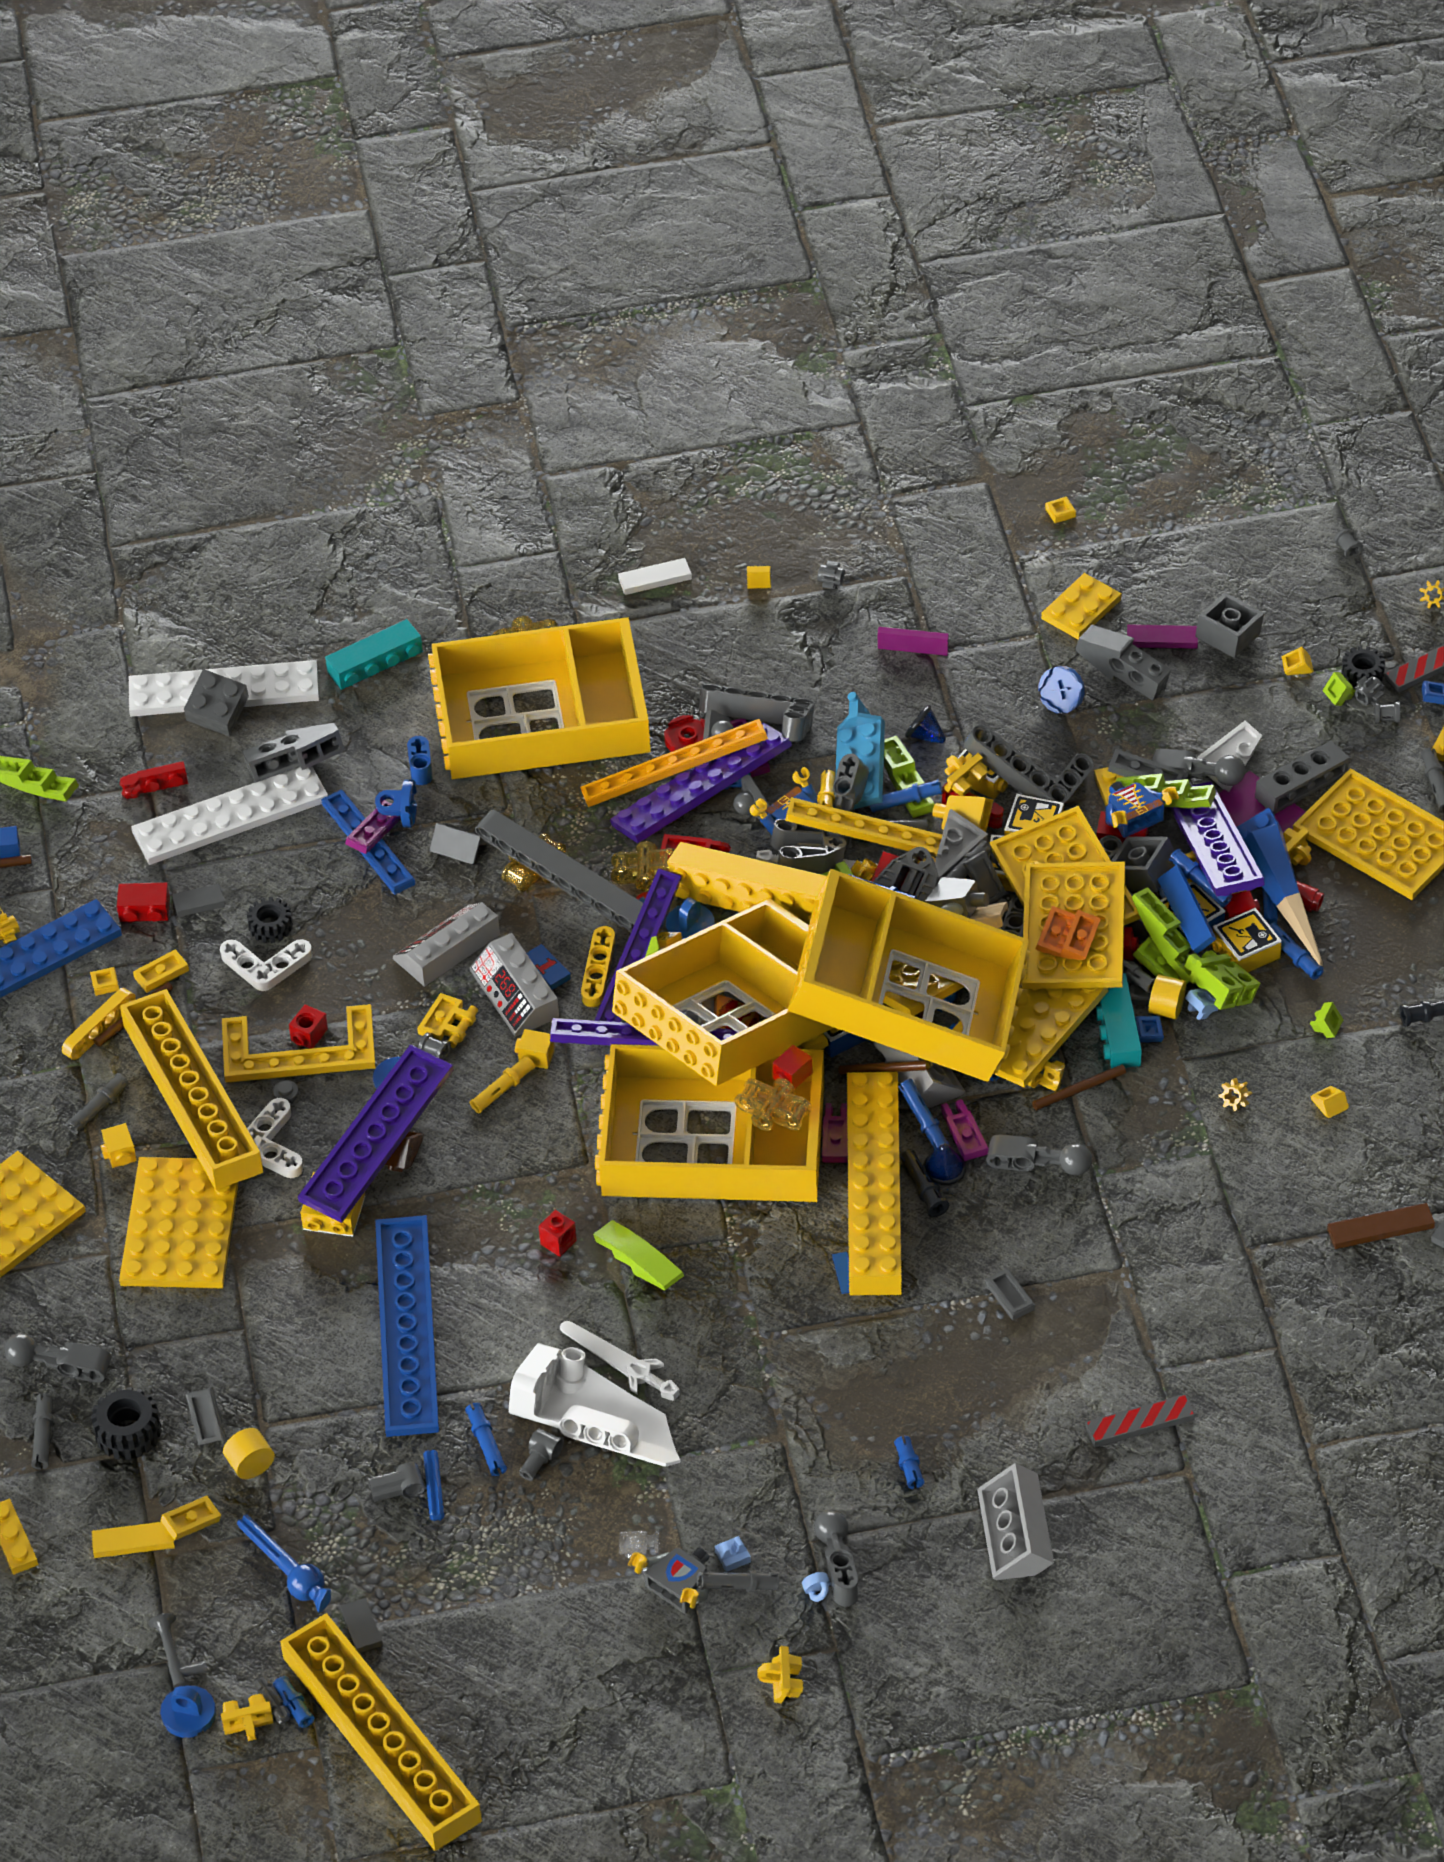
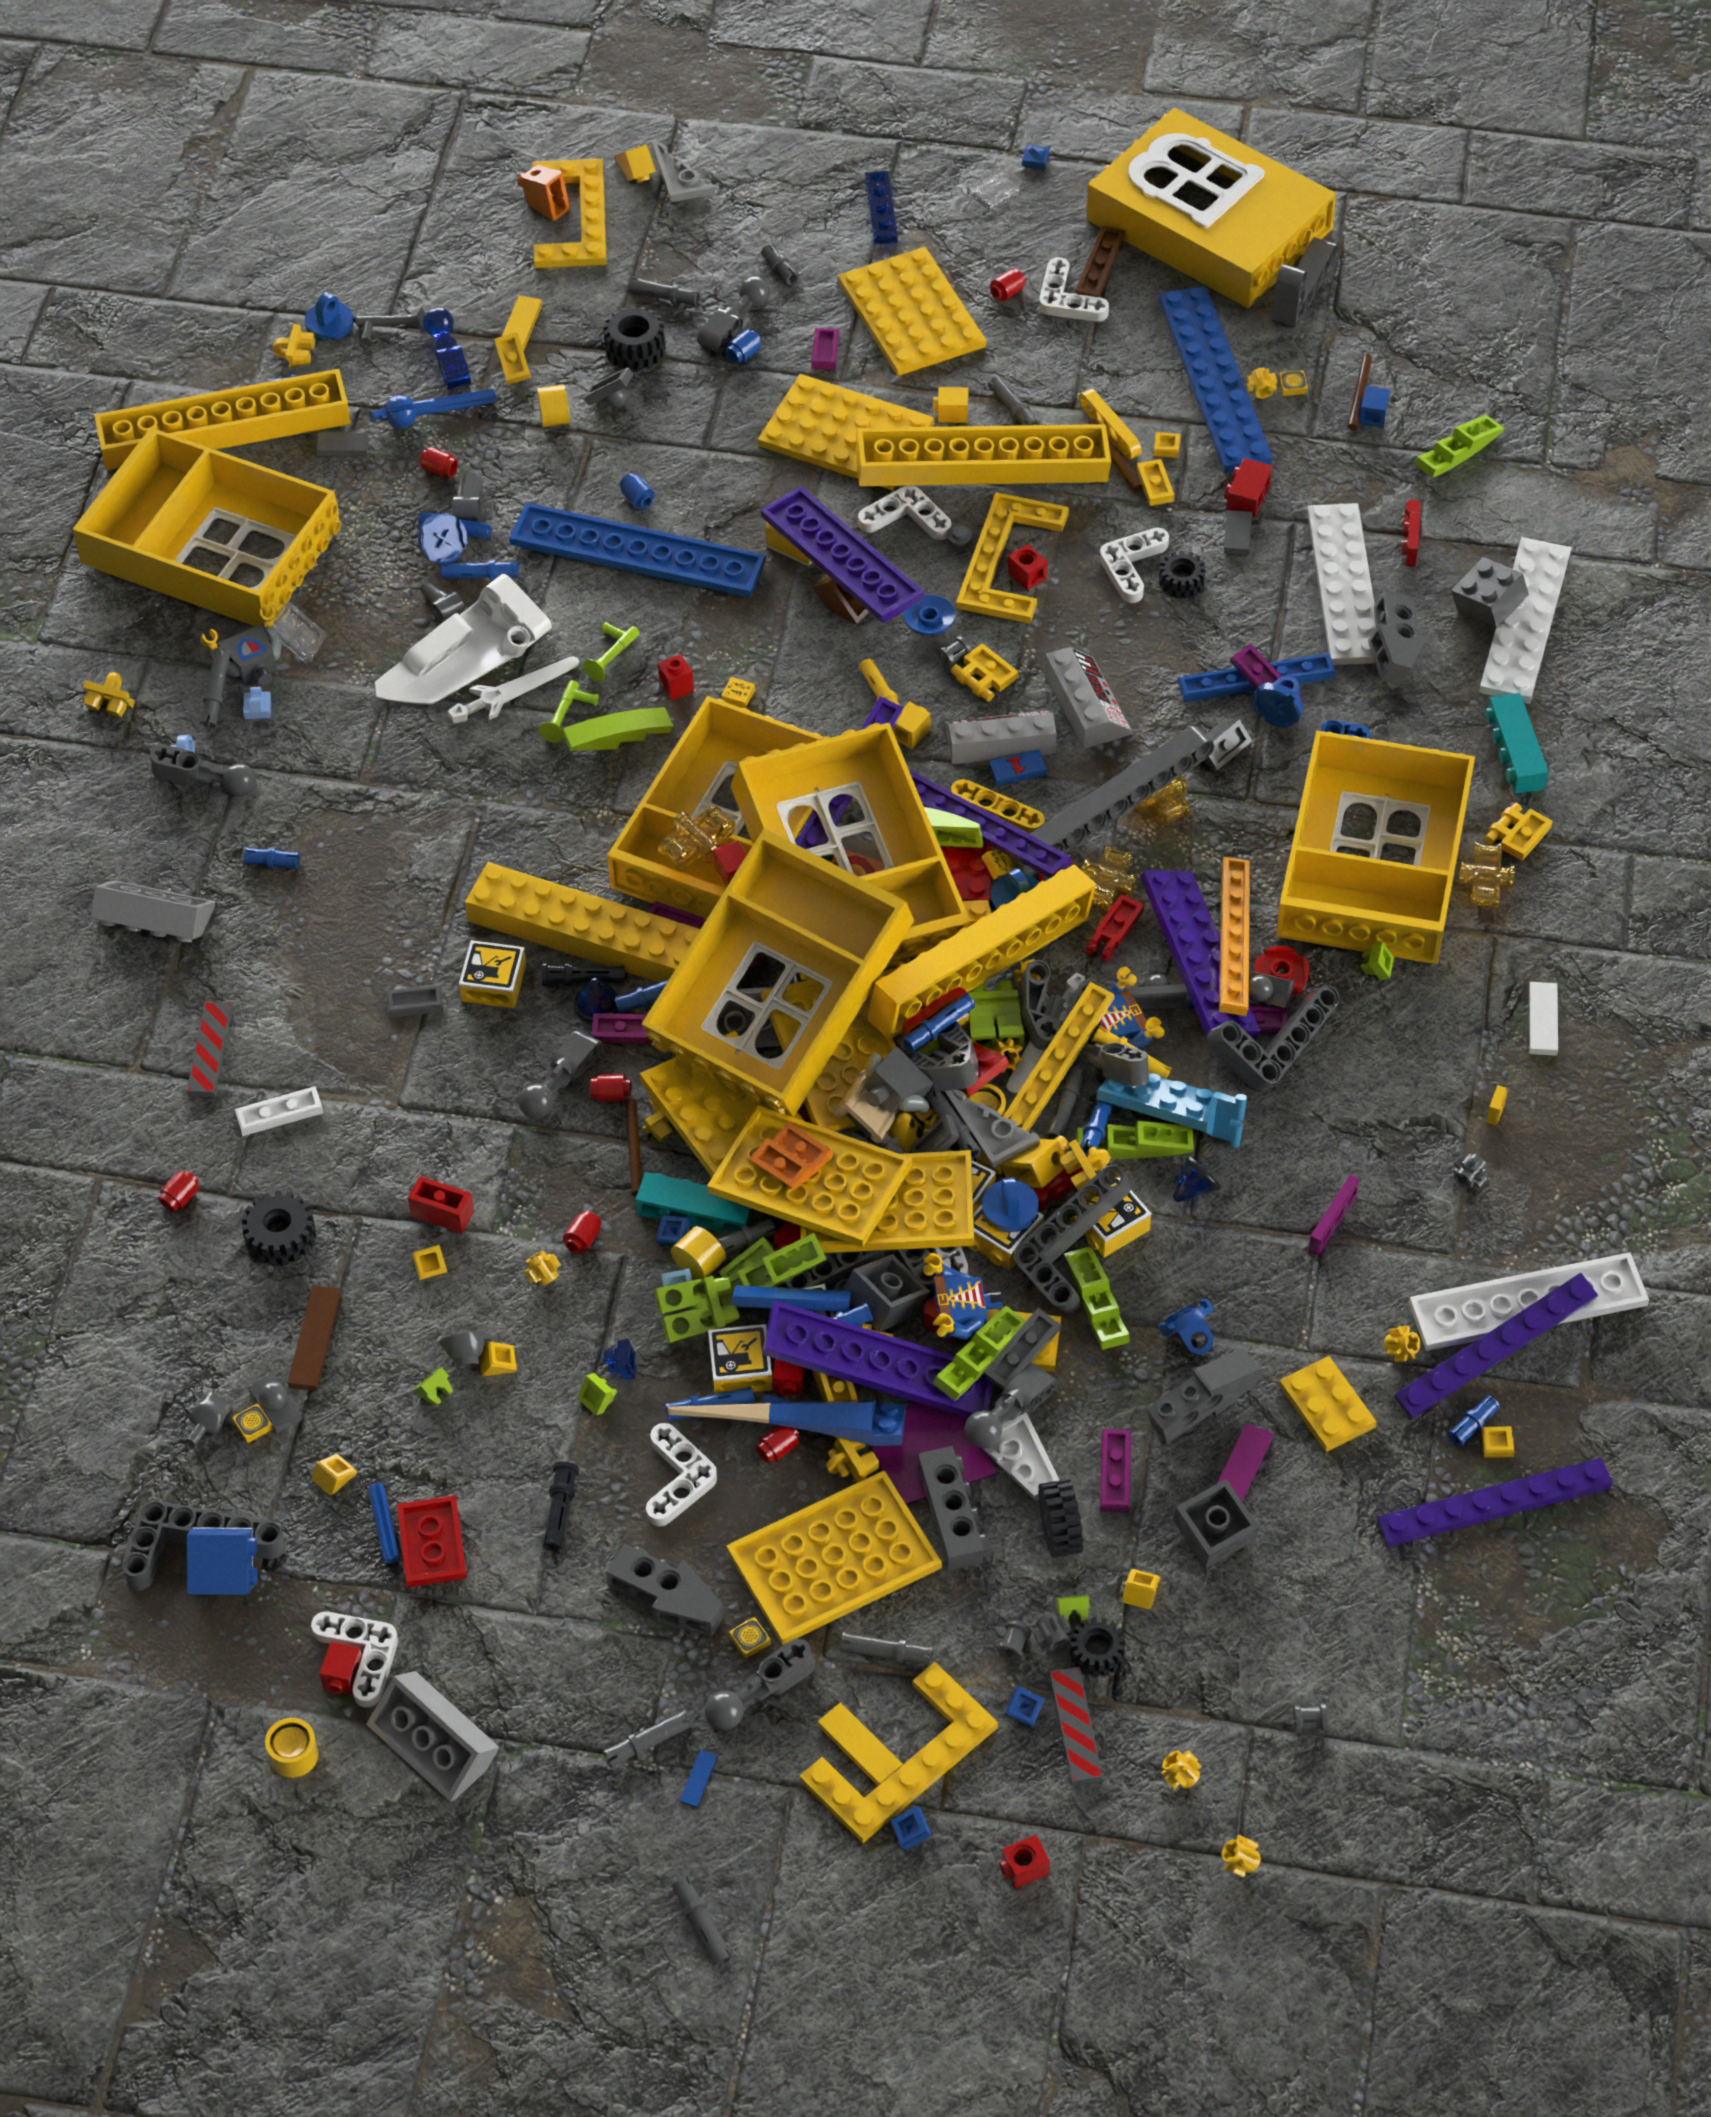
camera: 110 degrees right, 5 degrees up
none -> yellow panel [73,427,341,628]
none -> red brick [158,1171,199,1213]
none -> white tile [235,1086,324,1136]
none -> black tyre [241,1191,316,1266]
none -> red brick [408,1176,474,1234]
none -> yellow slope [411,1245,447,1280]
none -> lime tile [413,1367,453,1406]
none -> tile [418,513,467,564]
none -> red brick [419,447,458,478]
none -> clear blue beam [423,307,471,389]
none -> dark grey piece [439,1332,492,1369]
none -> piece [459,940,526,1008]
none -> lime piece [538,680,599,743]
none -> red brick [563,1211,602,1253]
none -> lime piece [583,622,640,682]
none -> red brick [590,1074,632,1102]
none -> clear blue tile [603,1339,636,1380]
none -> blue brick [620,473,655,509]
none -> white beam [646,1423,717,1527]
none -> yellow tile [721,677,755,708]
none -> blue brick [725,329,761,364]
none -> magenta tile [811,328,839,370]
none -> blue tile [982,1177,1038,1232]
none -> black tyre [1038,1479,1084,1558]
none -> lime slope [1064,1246,1130,1350]
none -> magenta tile [1100,1429,1131,1513]
none -> lime tile [1360,941,1394,980]
none -> dark purple plate [1377,1458,1613,1547]
none -> yellow gear [1384,1326,1420,1362]
none -> dark purple plate [1394,1273,1598,1420]
none -> white plate [1409,1252,1649,1351]
none -> blue pin [1448,1395,1500,1447]
none -> yellow plate [1484,803,1553,861]

